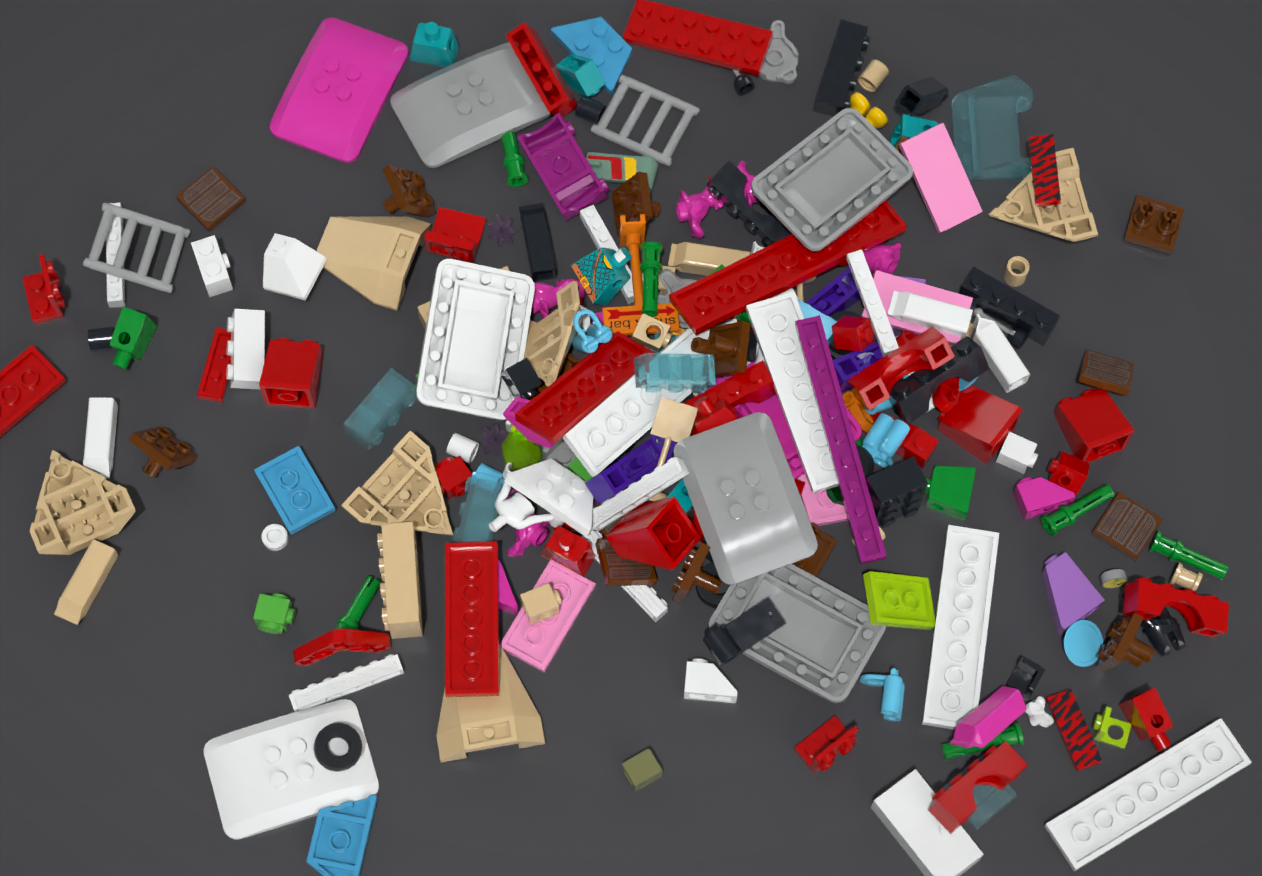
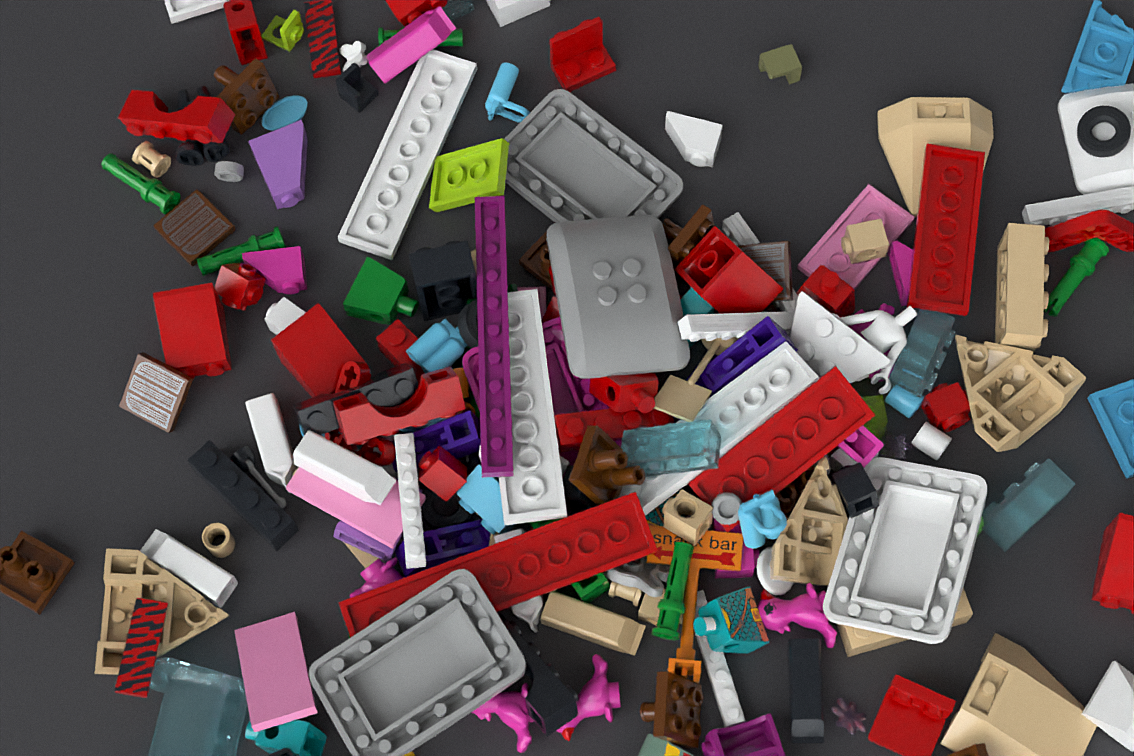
camera: 165 degrees left, 0 degrees up
black door [703,598,786,666] -> none
none -> white piece [140,529,238,608]
none -> light grey tile [712,492,742,525]

